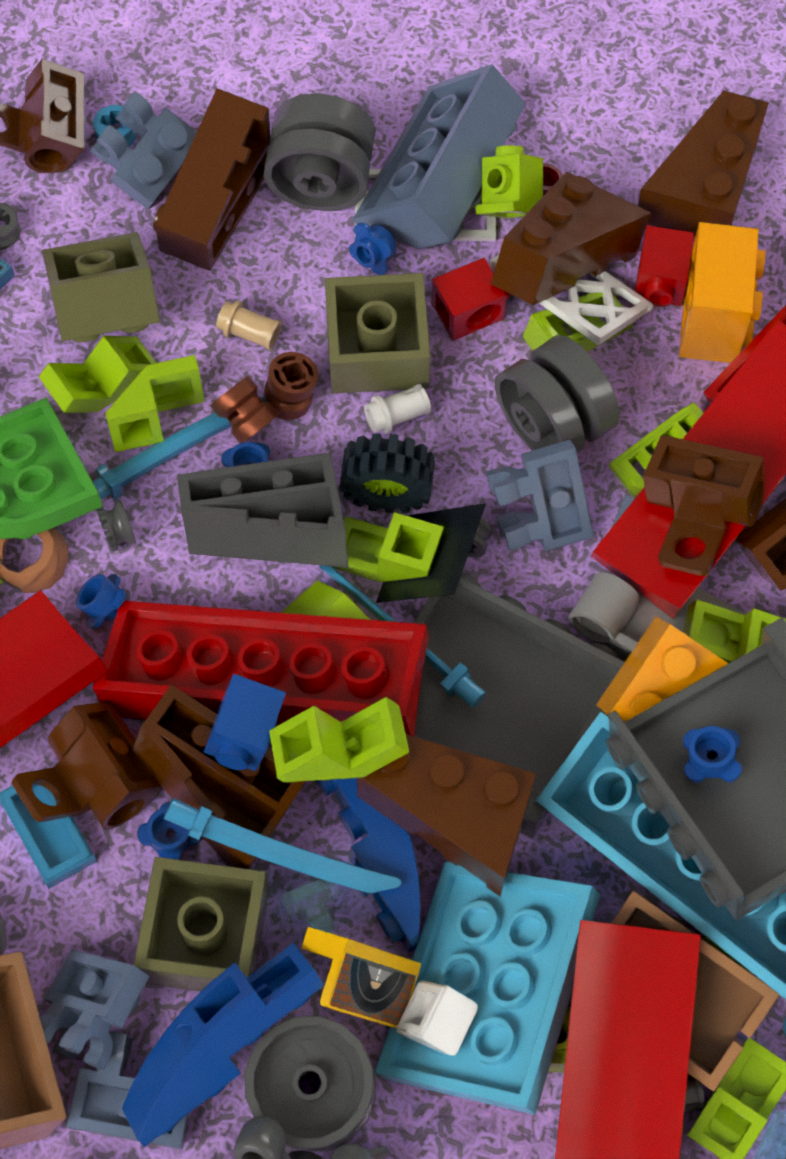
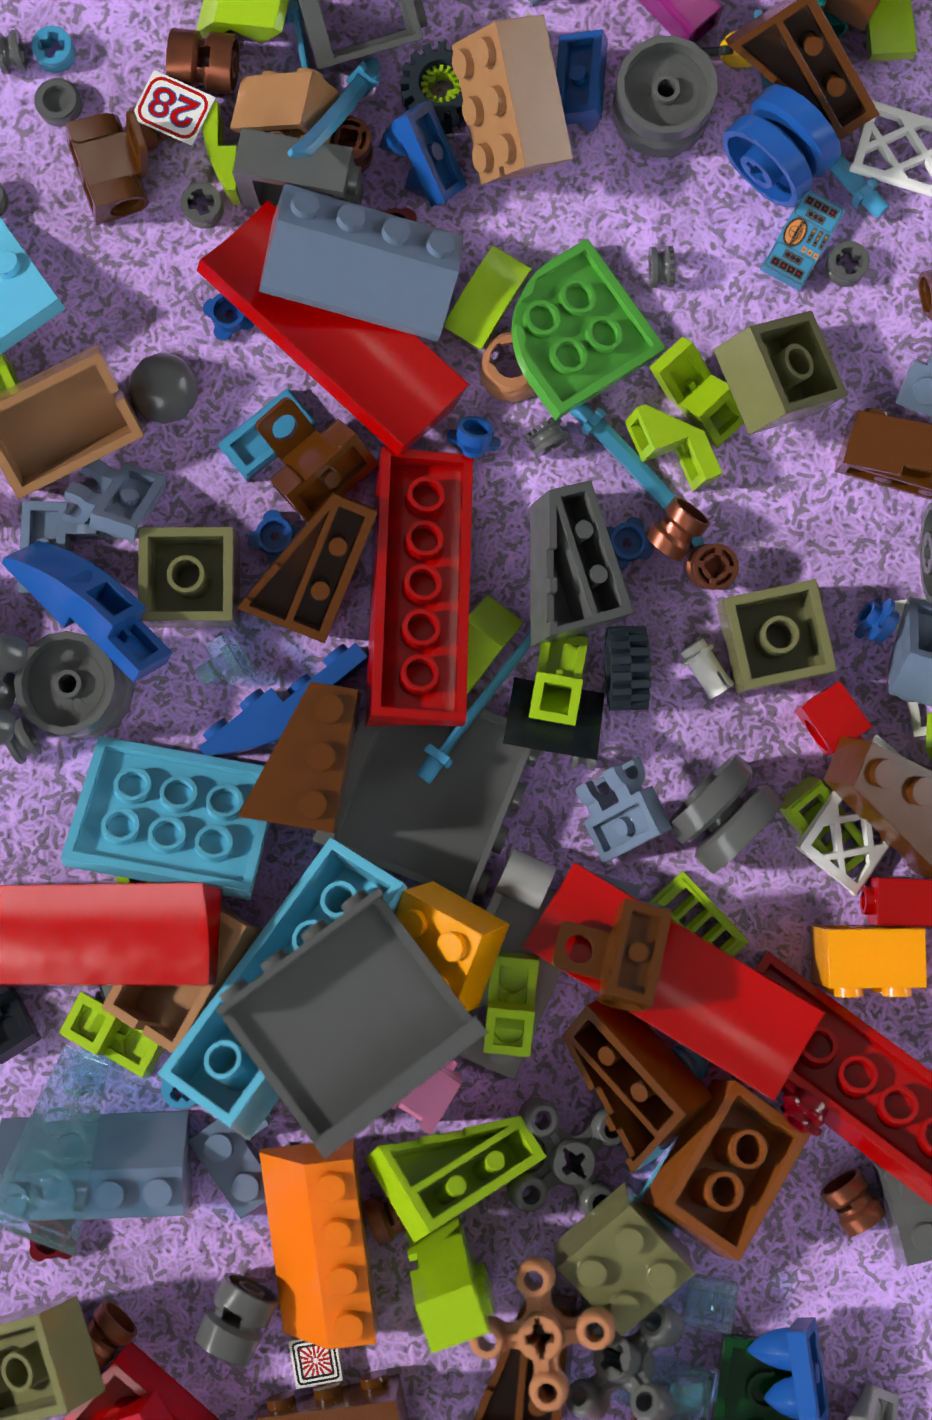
camera: 85 degrees right, 20 degrees up
dark azure sword [164,798,401,894] -> none
blue brick [203,673,286,771] -> none
tan pin [216,300,282,350] -> none
lime slope [269,697,410,783] -> none
panel [301,927,422,1028] -> none
white slope [396,980,478,1056] -> none
blue plate [683,726,742,783] -> none

